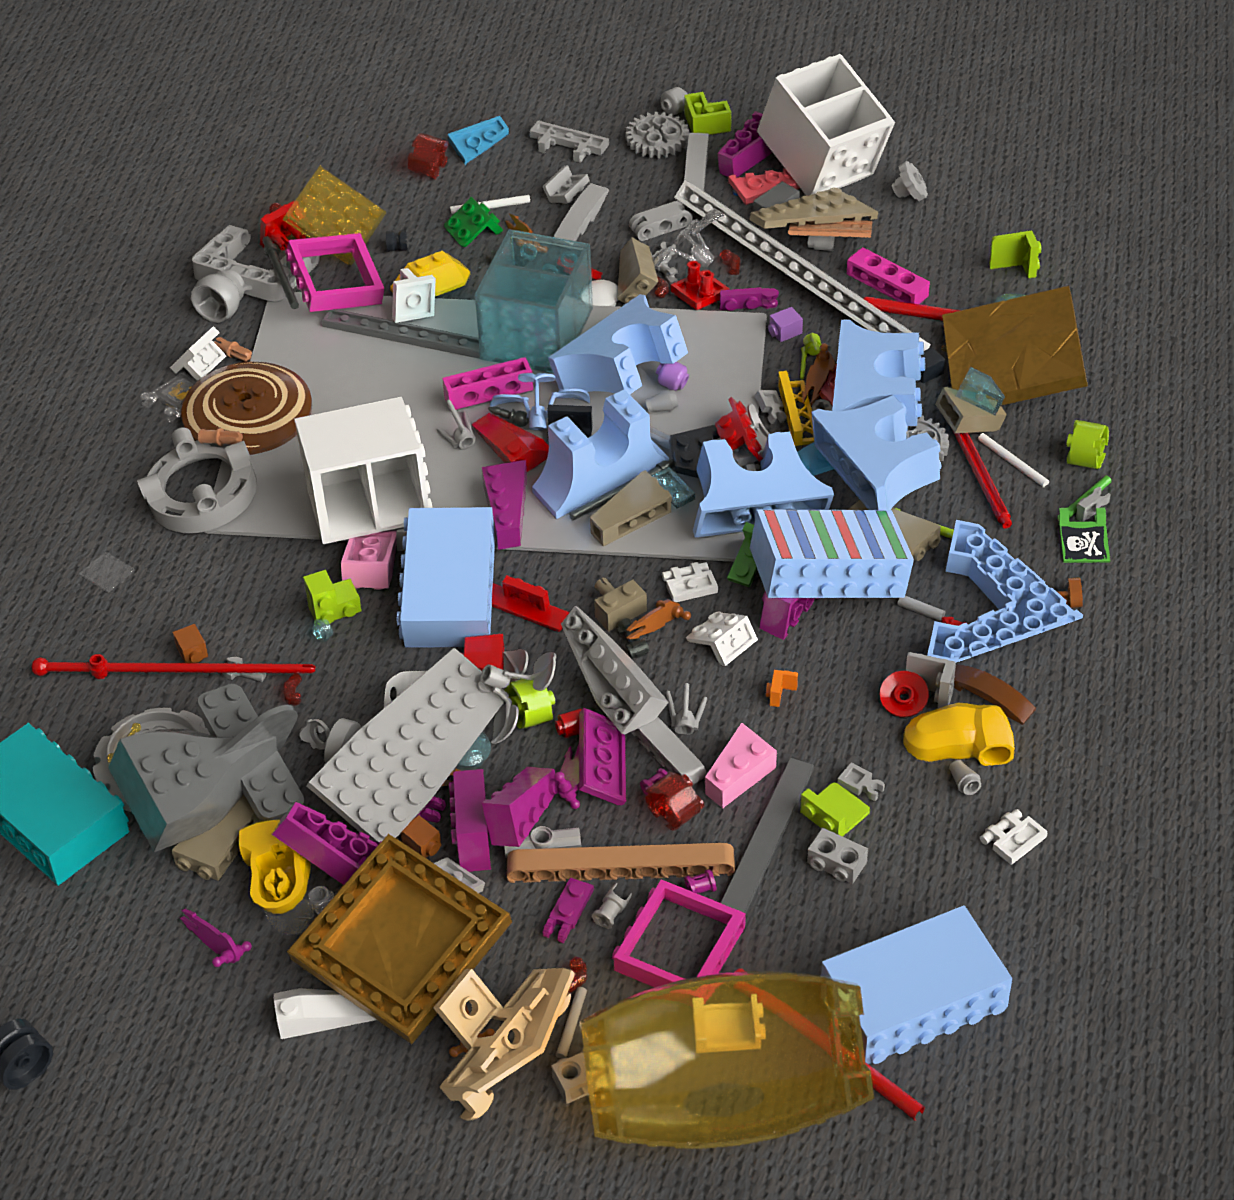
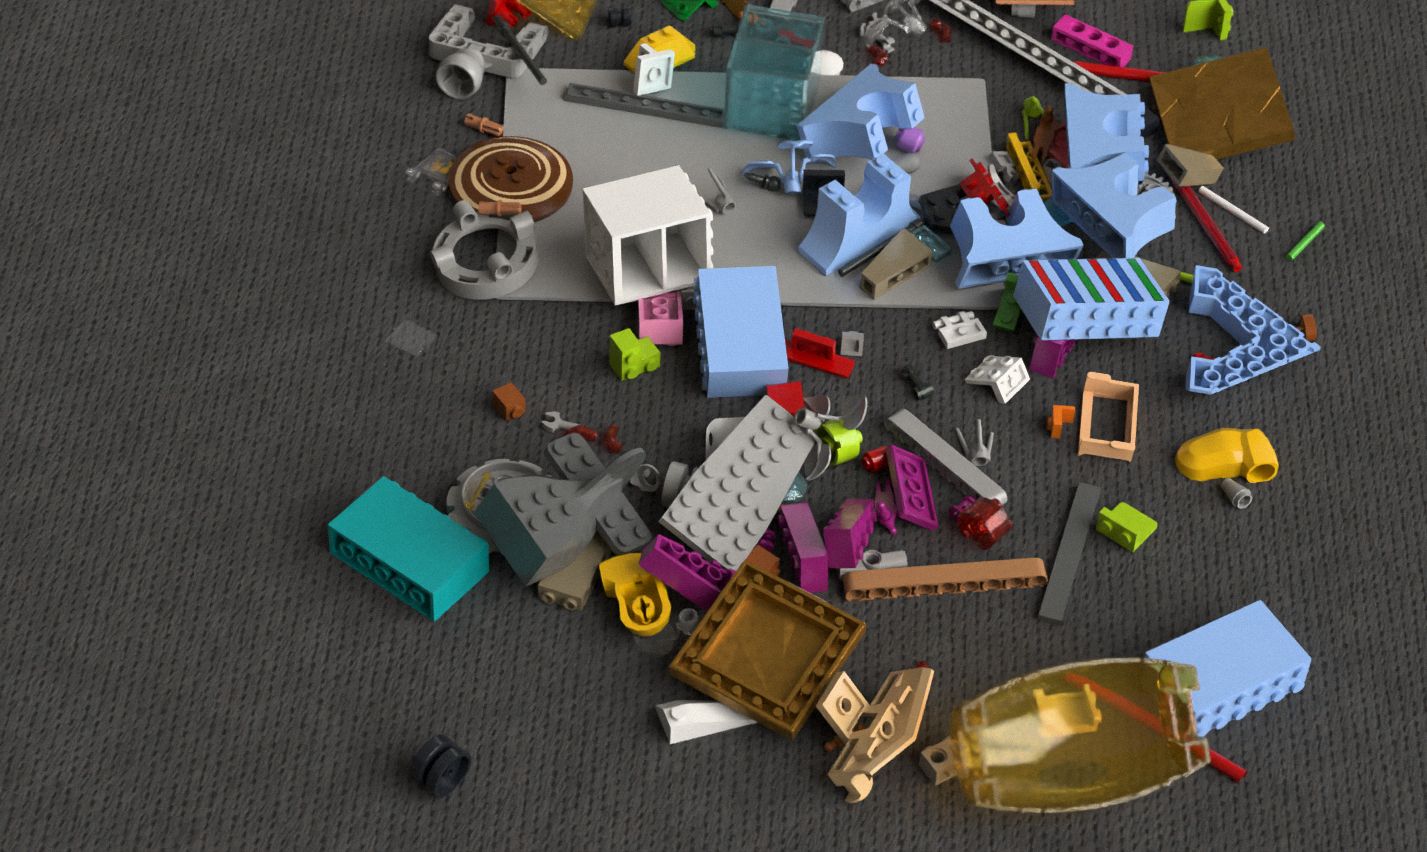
camera: 10 degrees left, 0 degrees up
red bar [32,654,316,679] -> none
white bracket [170,326,226,381] -> none
magenta piece [180,909,252,967] -> none
dark pink window [285,233,384,312] -> none
clear light blue plate [312,619,333,642] -> none
dark pink brick [442,357,533,410] -> none
red wedge [471,413,549,472] -> none
magenta wedge [482,460,527,550] -> none
magenta hinge [543,878,594,943] -> none
light grey bar [556,987,587,1058] -> none
light grey wedge [561,606,669,734] -> none
light grey piece [592,883,632,929] -> none
dark tan brick [594,578,647,632] -> none
dark pink window [612,879,746,1003] -> none
dark tan slope [617,238,658,304] -> none
dark orange piece [626,599,691,639] -> none
red plate [671,261,729,310] -> none
magenta bush [684,869,717,894] -> none
bright pink wedge [705,723,777,808] -> none
magenta hinge [719,287,779,311] -> none
medium lavender brick [768,307,803,342] -> none
light grey brick [807,828,868,884] -> none
light grey plate [837,763,885,801] -> none
red dish [880,671,929,717] -> none
light grey piece [898,596,945,622] -> none
light grey bracket [906,652,956,709] -> none
reddish brown slope [954,664,1036,725] -> none
clear light blue slope [956,367,1005,416] -> none
white plate [980,809,1047,865] -> none
flag [1057,508,1110,563] -> none
lime brick [1067,420,1109,469] -> none
light grey plate [1076,487,1111,522] -> none
none -> clear red arm [565,425,599,442]
none -> light grey tile [840,331,864,357]
none -> light nougat piece [1078,372,1139,462]

